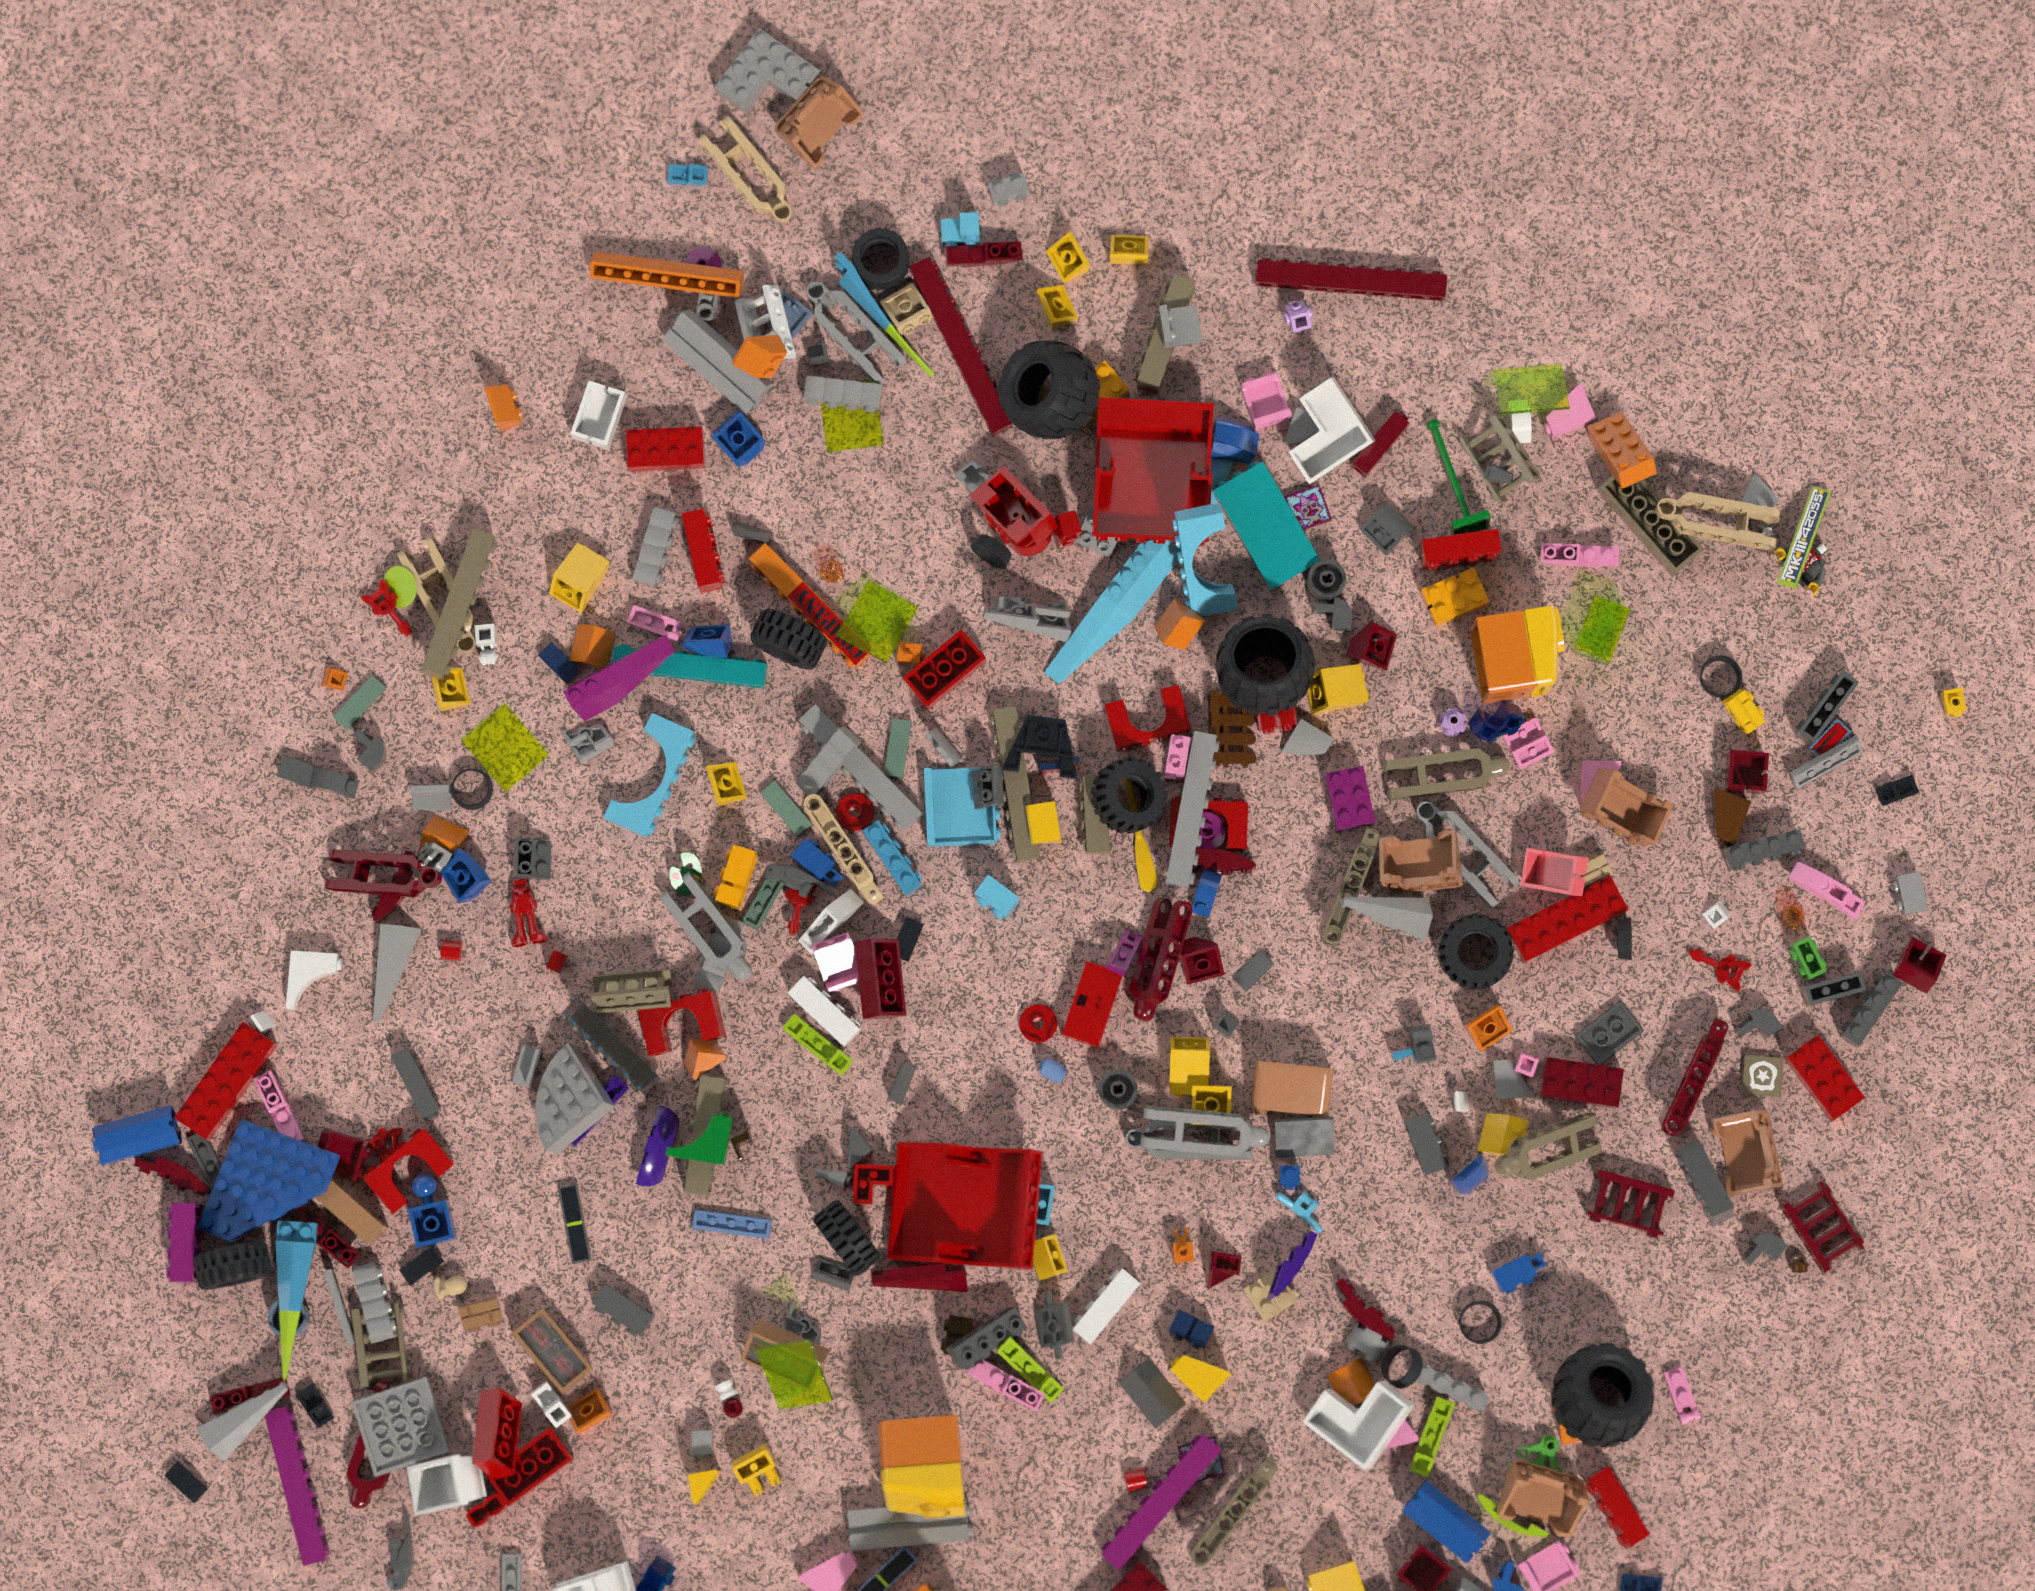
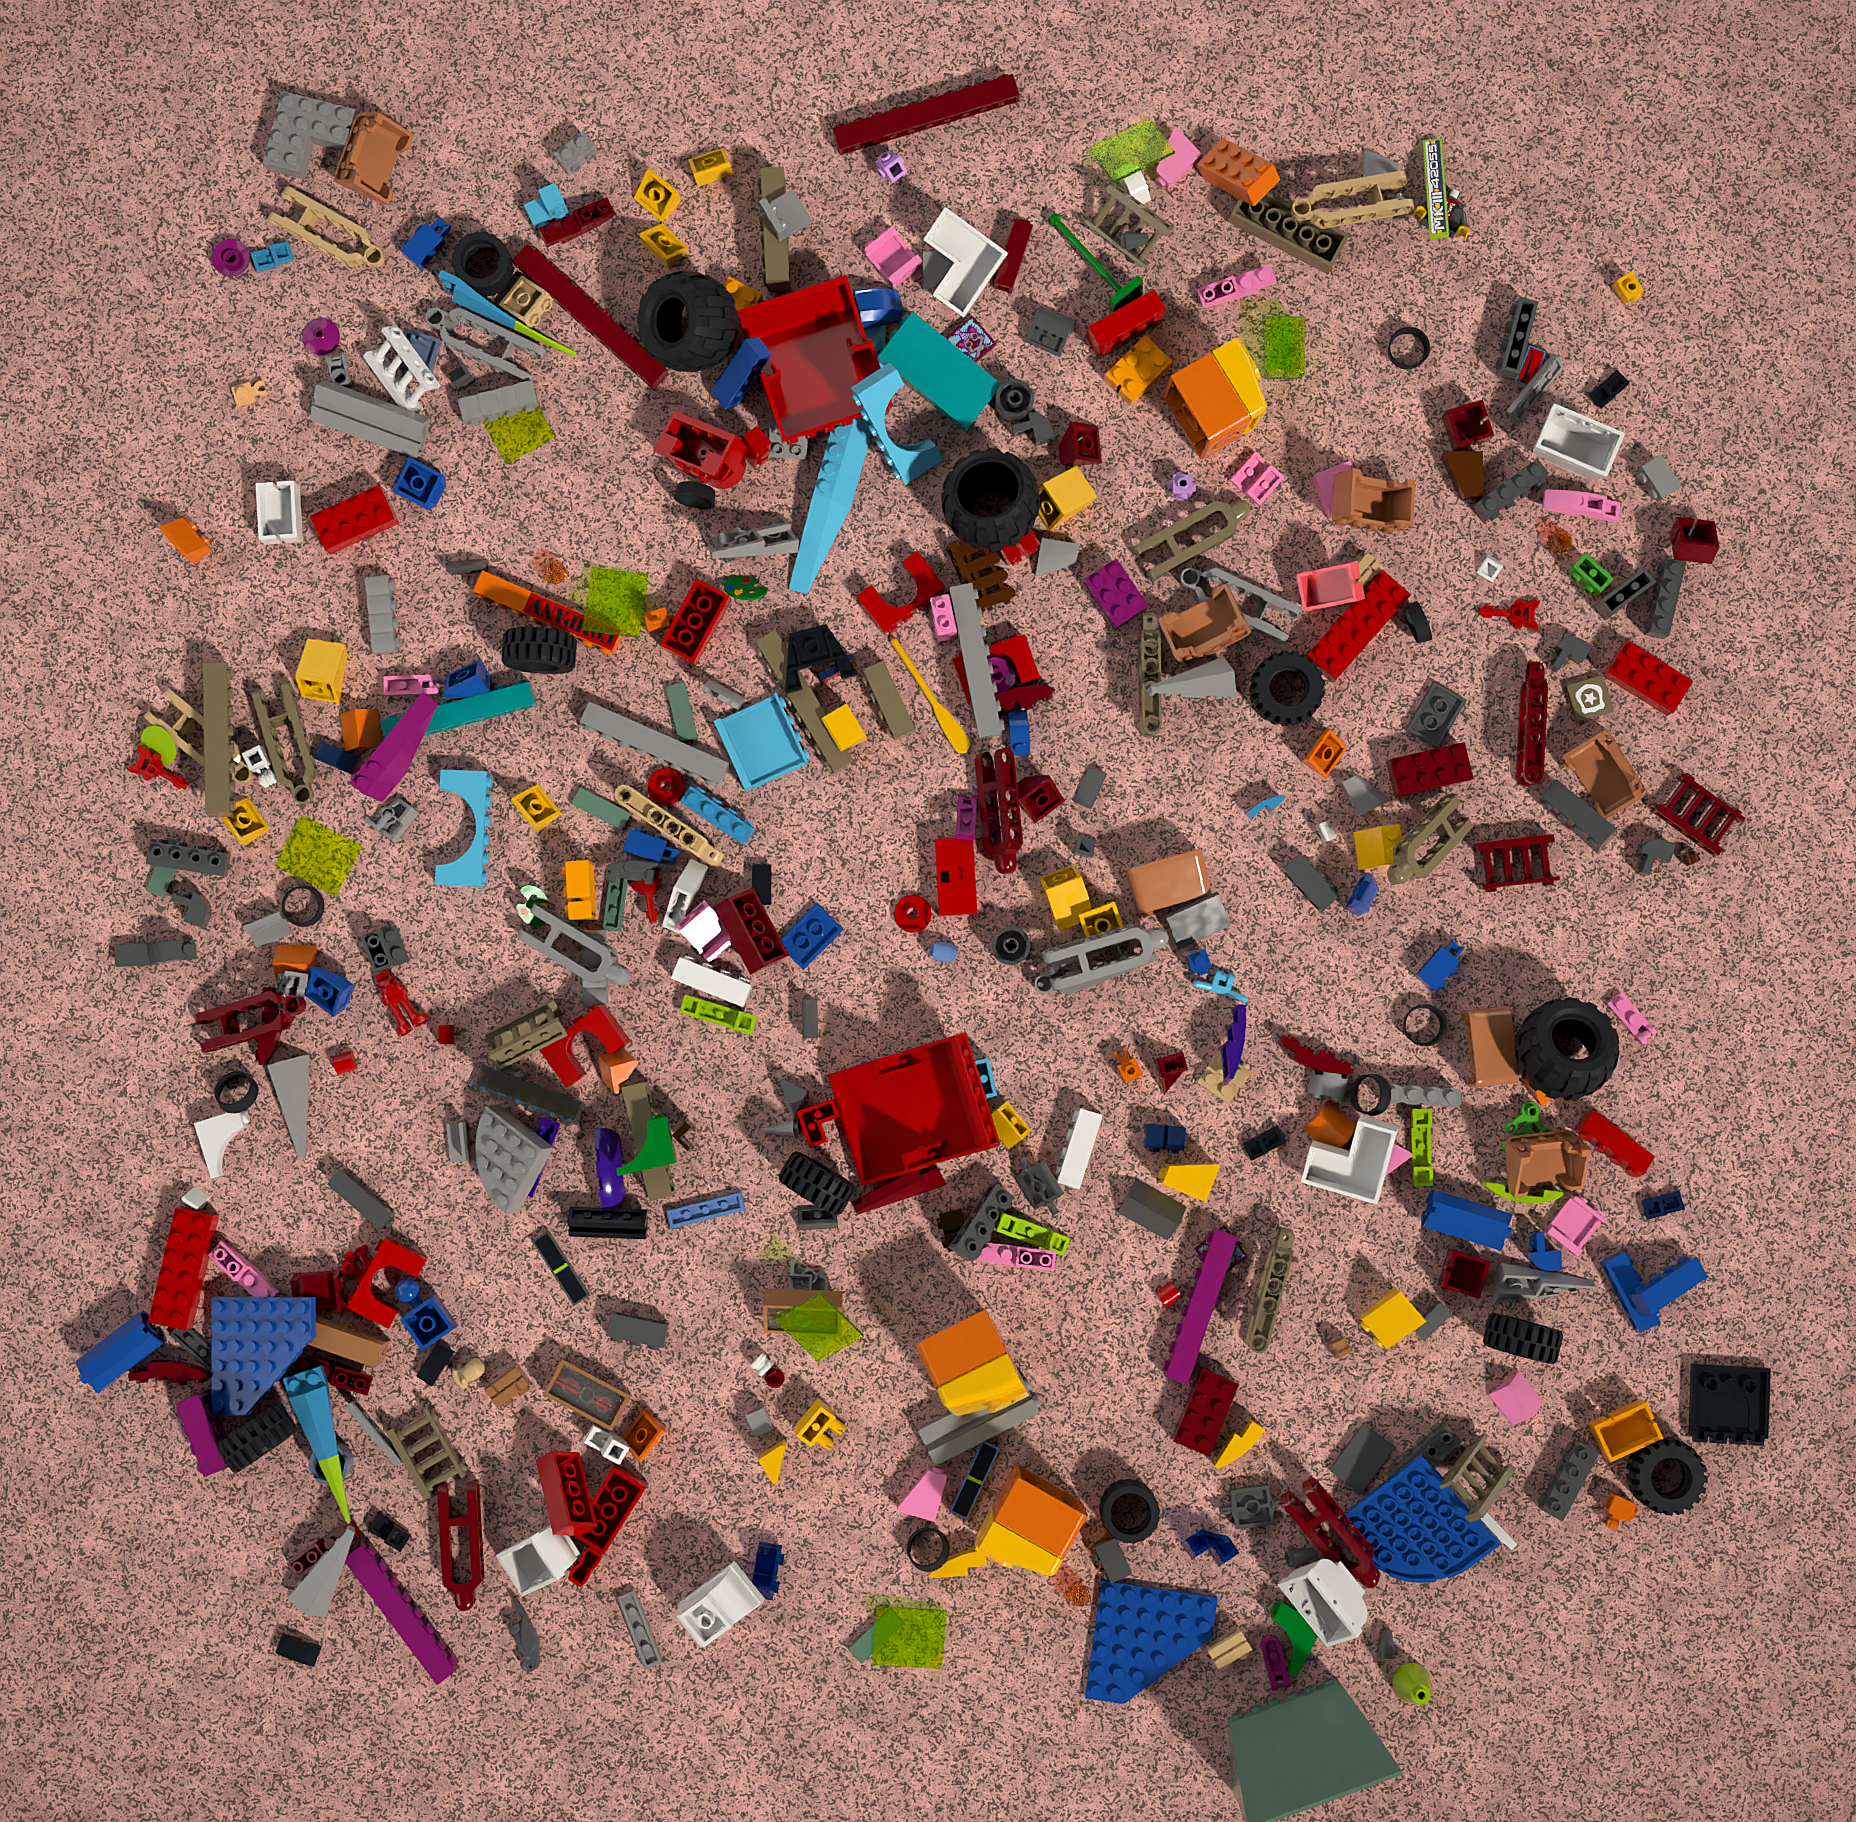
camera: 25 degrees left, 5 degrees up
orange slope [321,667,348,691] -> none
light grey tile [351,1376,451,1477] -> none
light grey brick [352,1262,397,1344] -> none
orange brick [590,251,744,298] -> none
red brick [681,508,725,594] -> none
orange slope [732,335,788,378] -> none
light grey brick [795,726,861,795] -> none
light grey cylinder [955,460,992,494] -> none
dark grey brick [972,765,1004,810] -> none
medium azure brick [974,875,1020,920] -> none
black tyre [1091,757,1168,834] -> none
orange slope [1154,597,1205,650] -> none
dark grey brick [1408,1024,1437,1064] -> none
clear blue brick [1468,700,1526,743] -> none
bright pink slope [1514,1052,1539,1077] -> none
yellow brick [1722,689,1766,734] -> none
none -> dark grey brick [146,839,231,877]
none -> magenta dish [212,239,250,277]
none -> black tyre [214,1071,259,1113]
none -> light nougat plate [231,381,268,407]
none -> dark tan piece [252,681,318,805]
none -> blue brick [401,217,452,270]
none -> black brick [567,1207,648,1239]
none -> blue brick [711,337,772,409]
none -> green piece [723,576,768,600]
none -> blue tile [781,903,844,970]
none -> black slope [1242,1125,1287,1161]
none -> nougat windscreen [1460,1006,1521,1088]
none -> white container [1533,403,1625,479]

